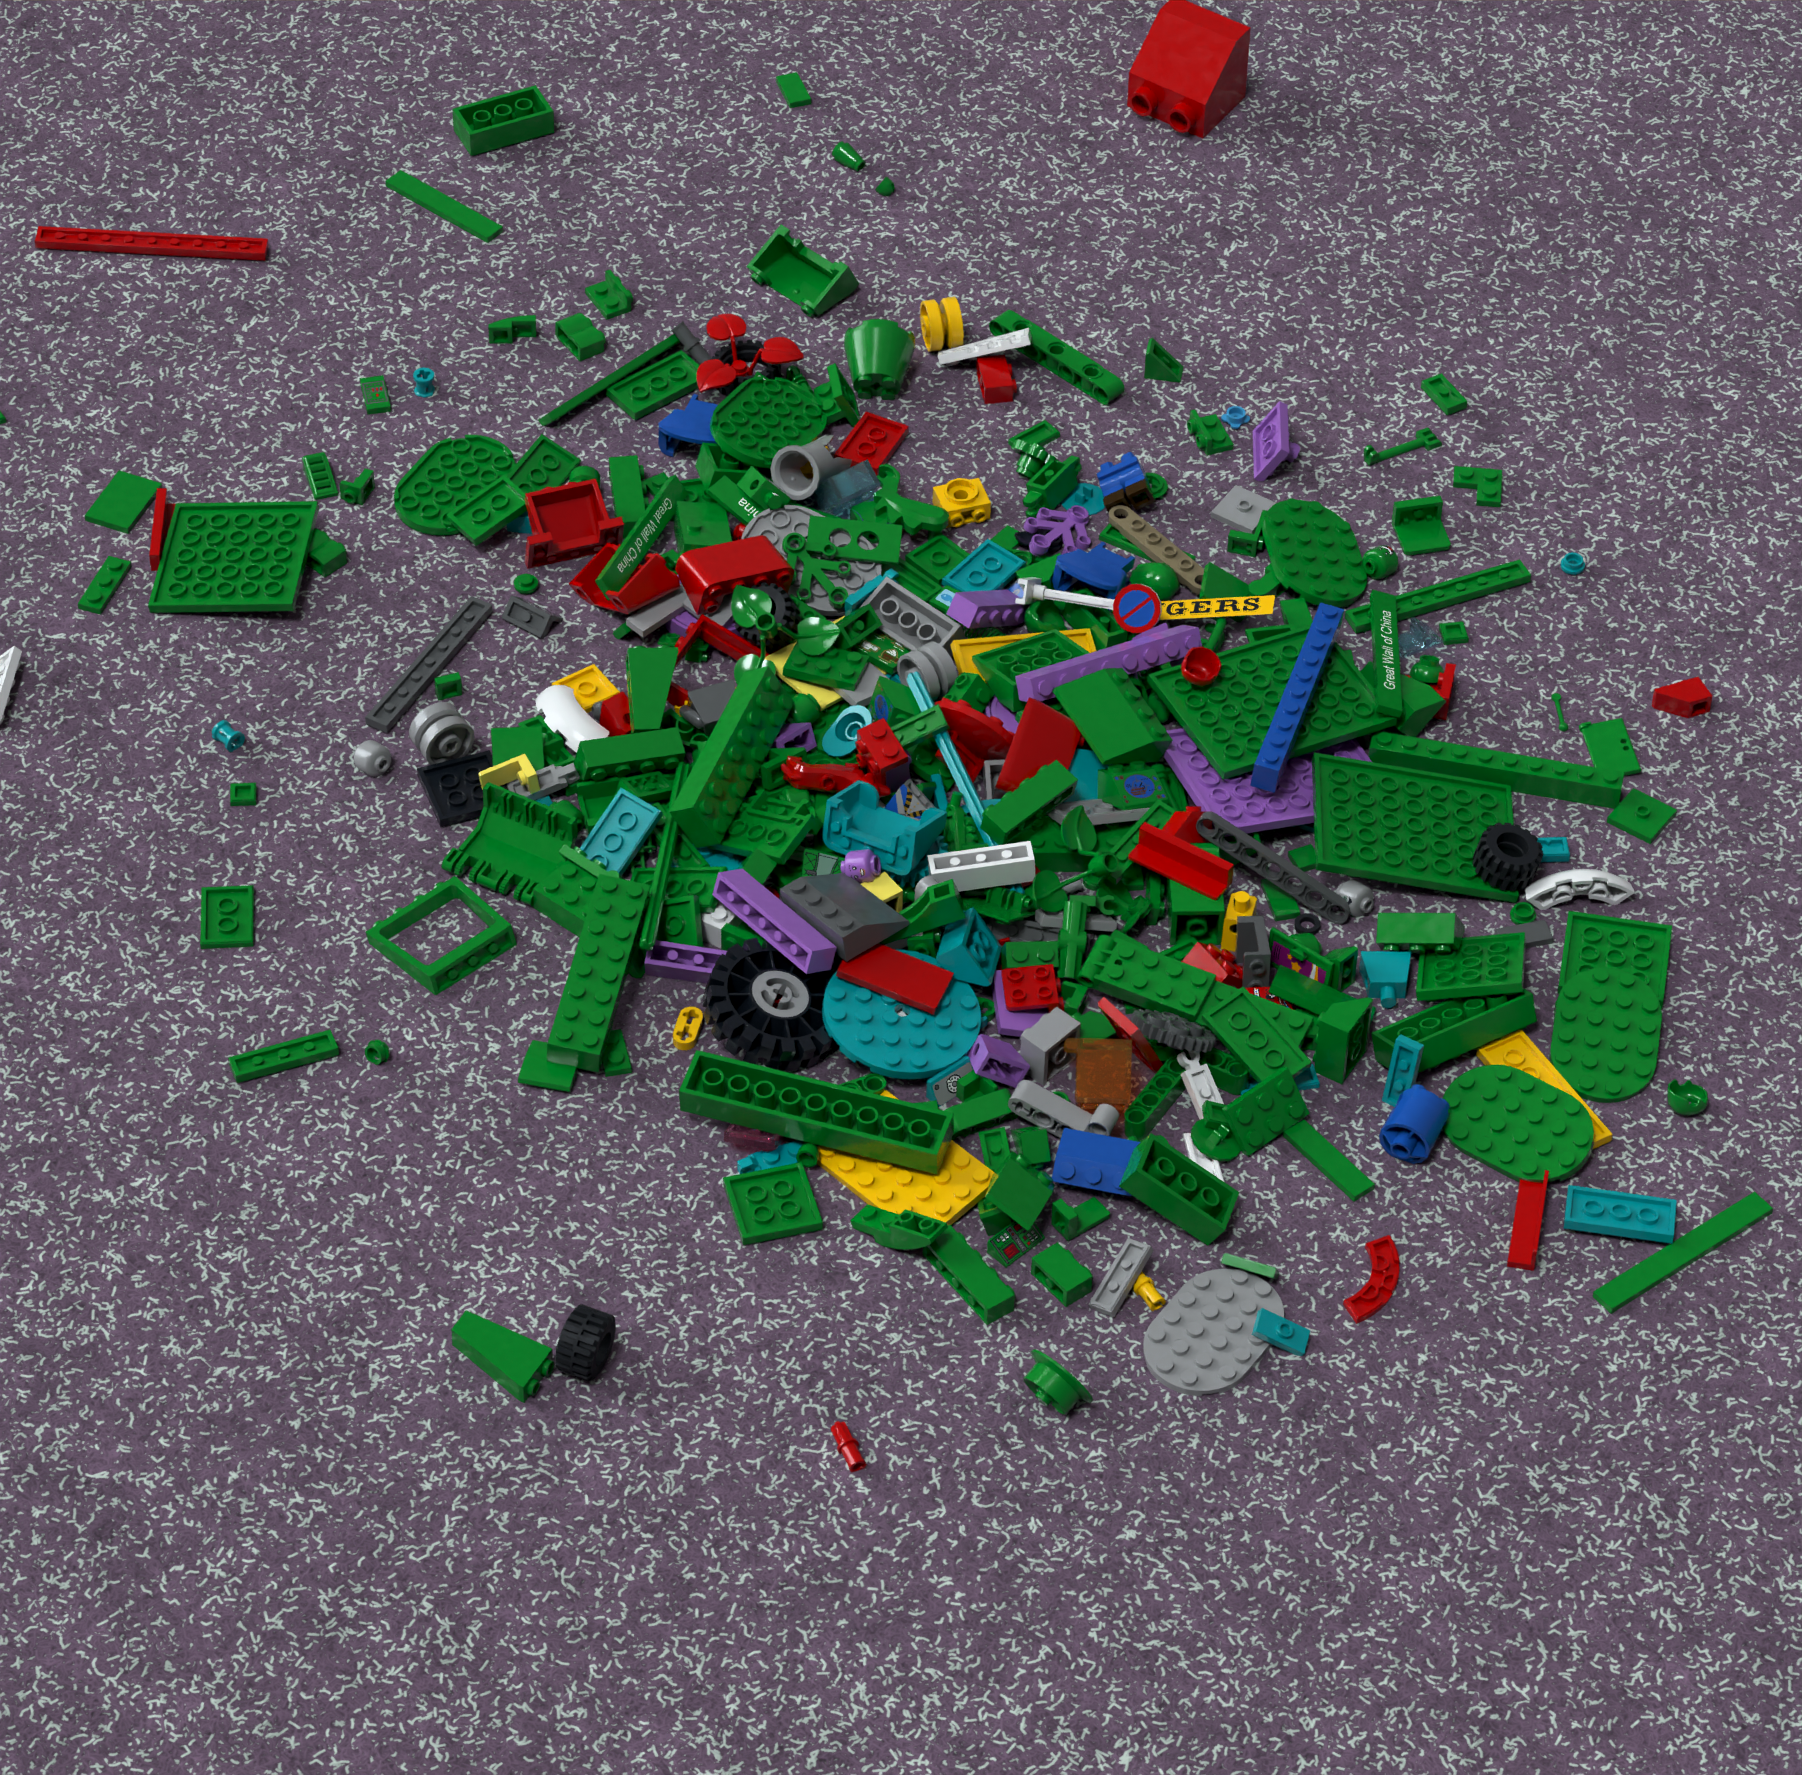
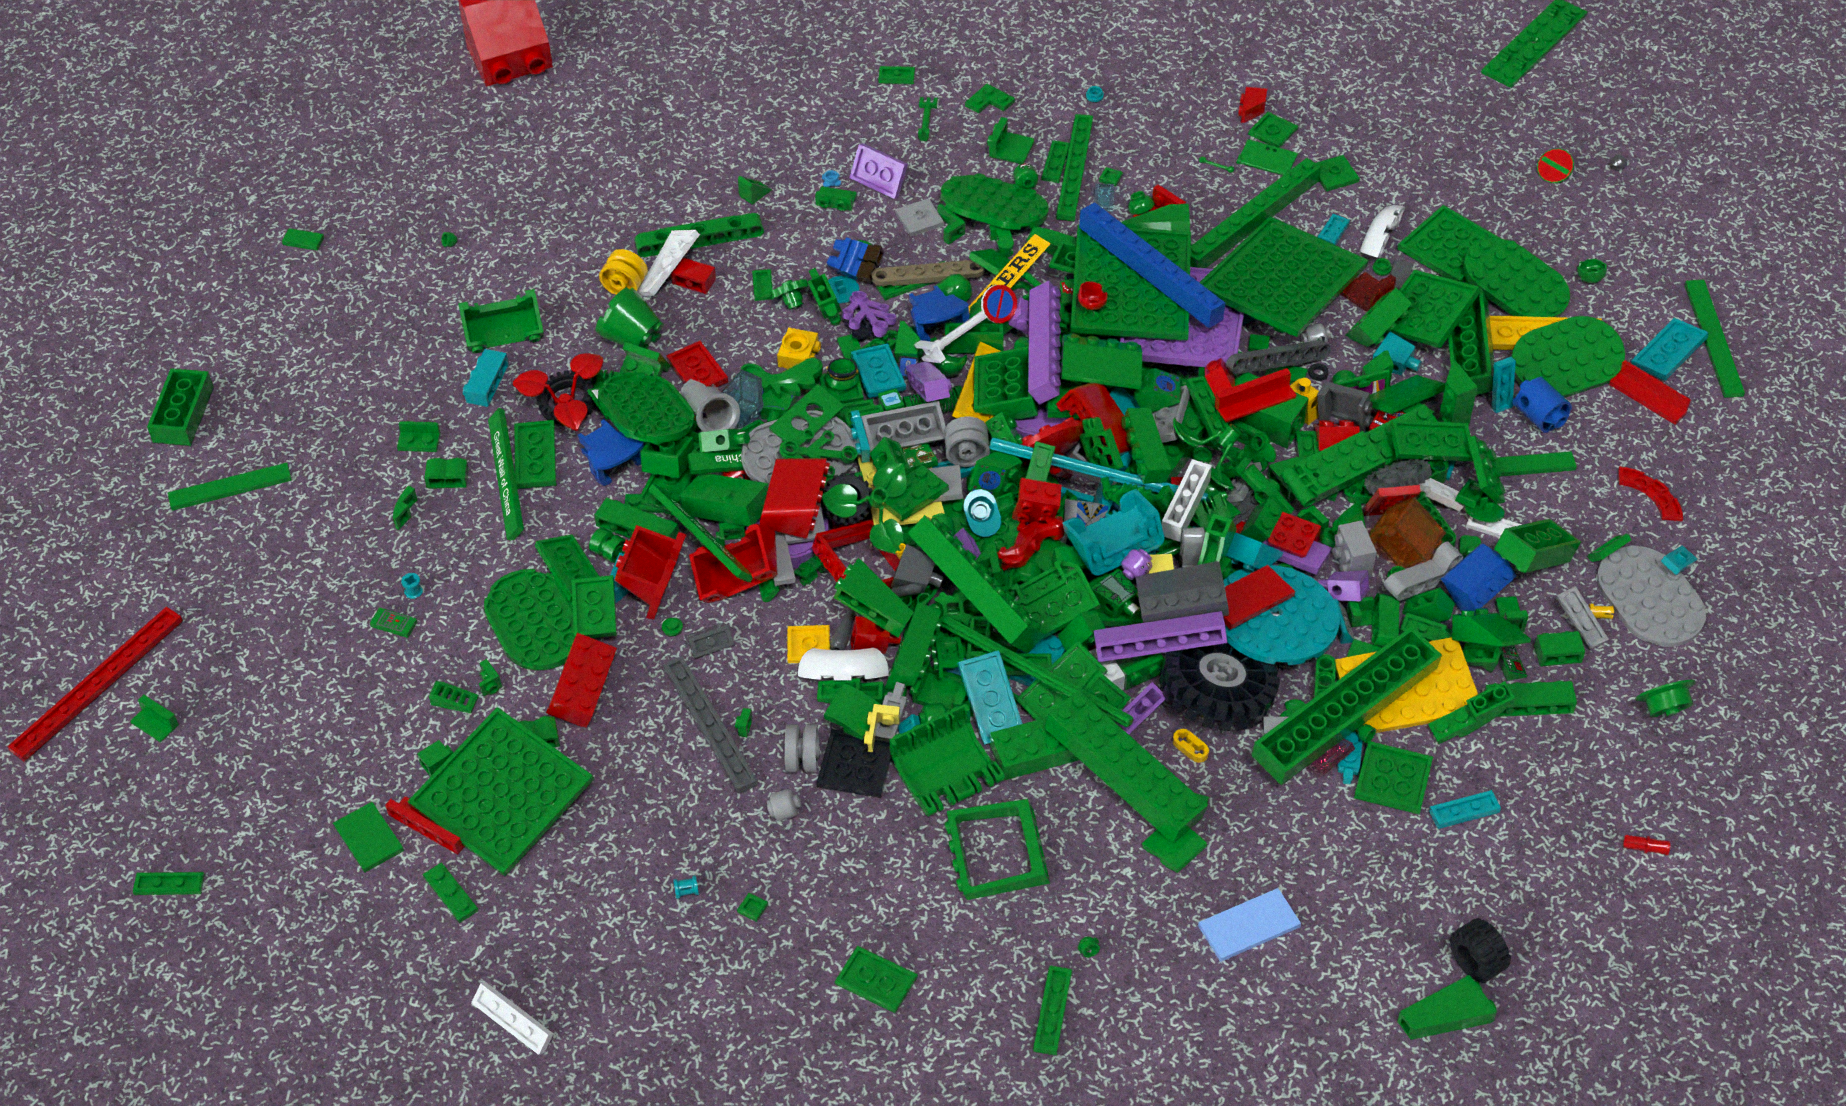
camera: 55 degrees left, 5 degrees up
green plate [559,844,622,879] -> none
dark grey pin [671,321,712,365] -> none
green cone [832,141,866,172] -> none
green tile [1370,589,1403,718] -> none
black tyre [1472,823,1543,891] -> none
none -> green panel [130,694,179,742]
none -> green brick [417,740,453,777]
none -> teal brick [463,349,509,407]
none -> red brick [546,633,617,728]
none -> green piece [825,358,859,391]
none -> green tile [1041,140,1070,183]
none -> green piece [1080,417,1124,470]
none -> light blue tile [1198,888,1301,962]
none -> green tile [1248,112,1298,148]
none -> clear red bracket [1340,272,1396,312]
none -> teal plate [1429,790,1501,829]

